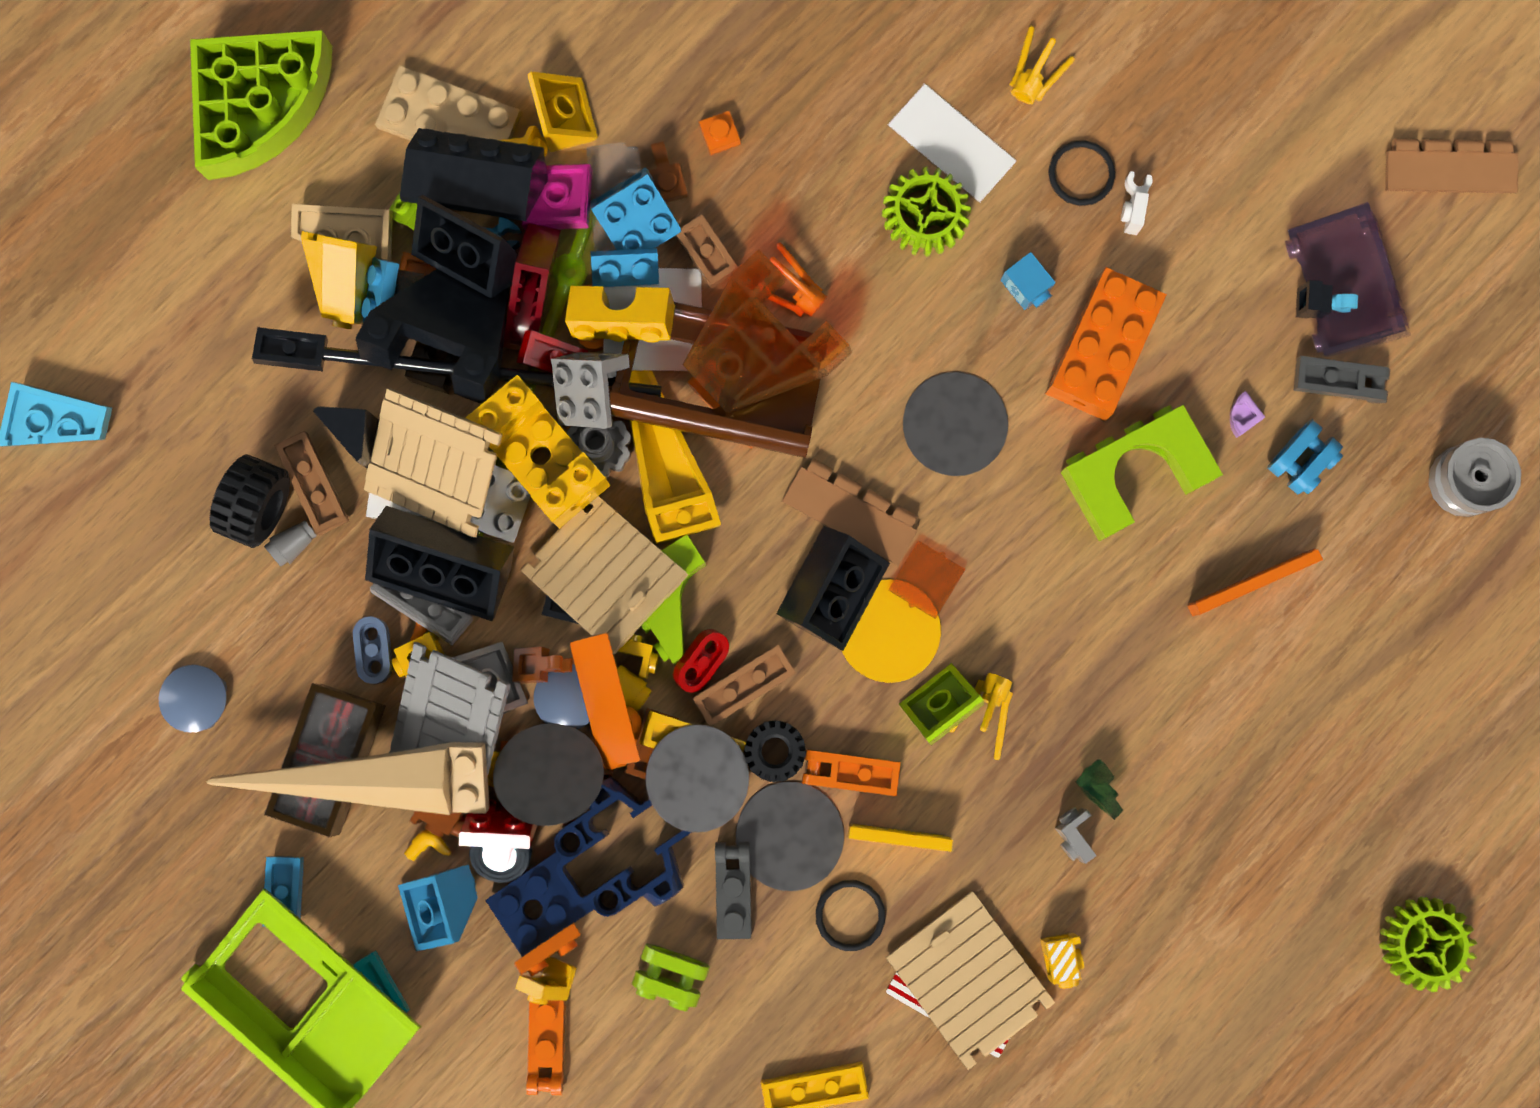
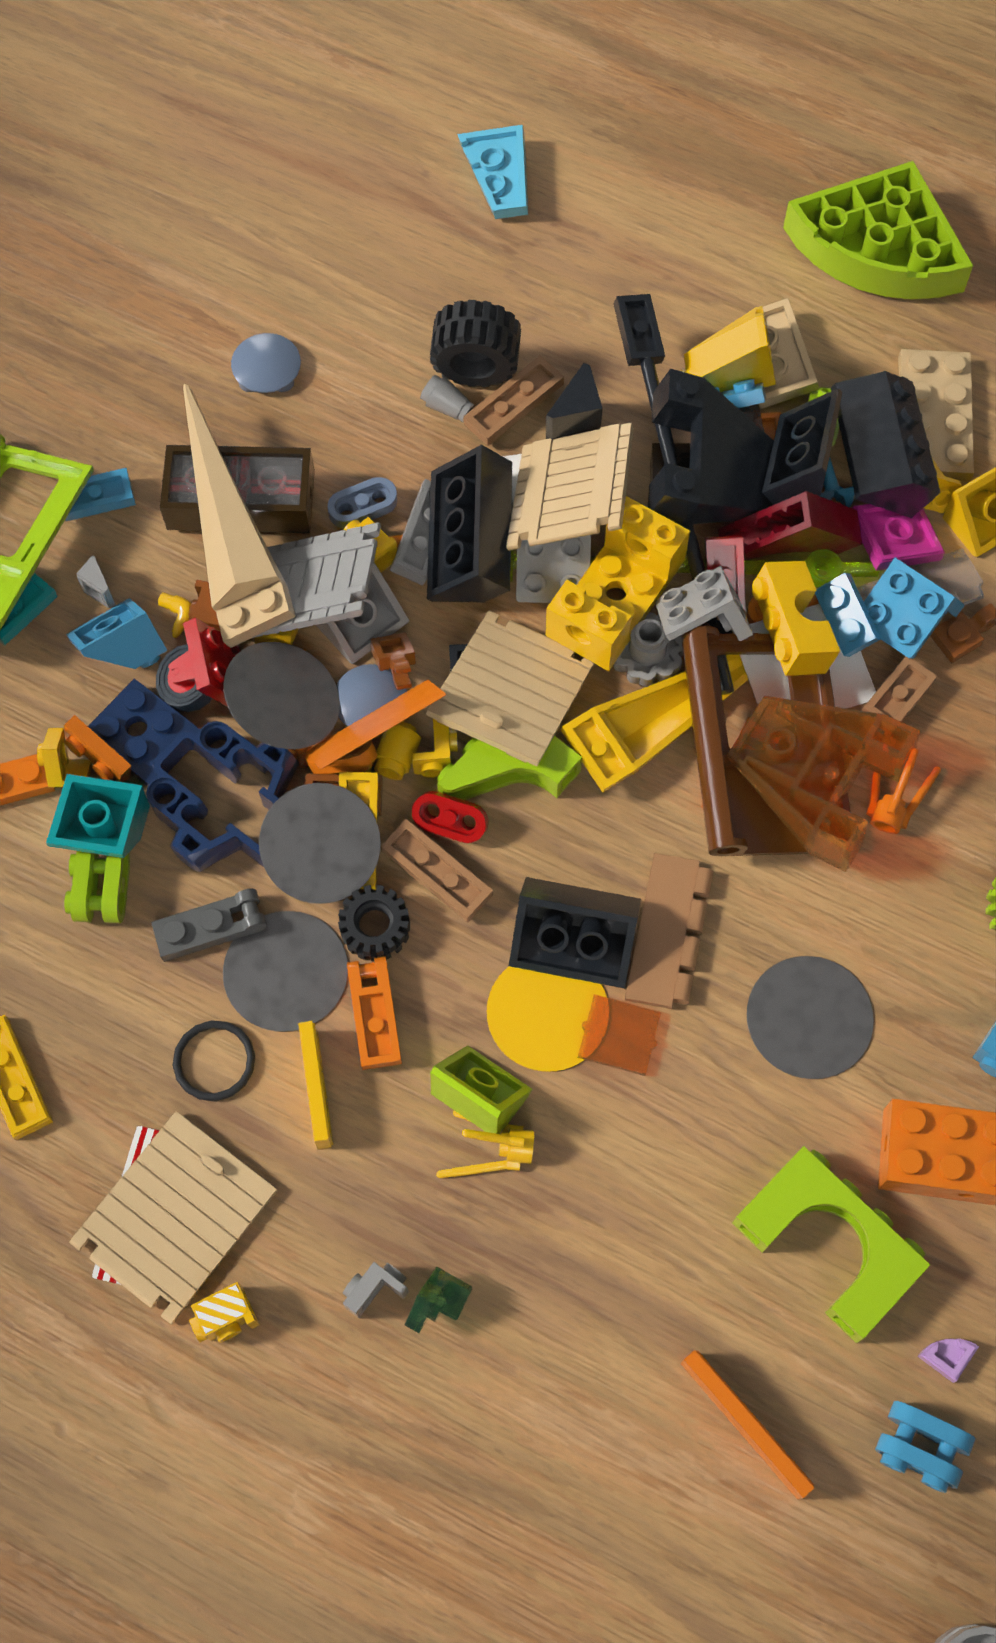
camera: 75 degrees right, 15 degrees down
none -> teal slope [46,774,150,858]
none -> light grey slope [76,556,116,609]

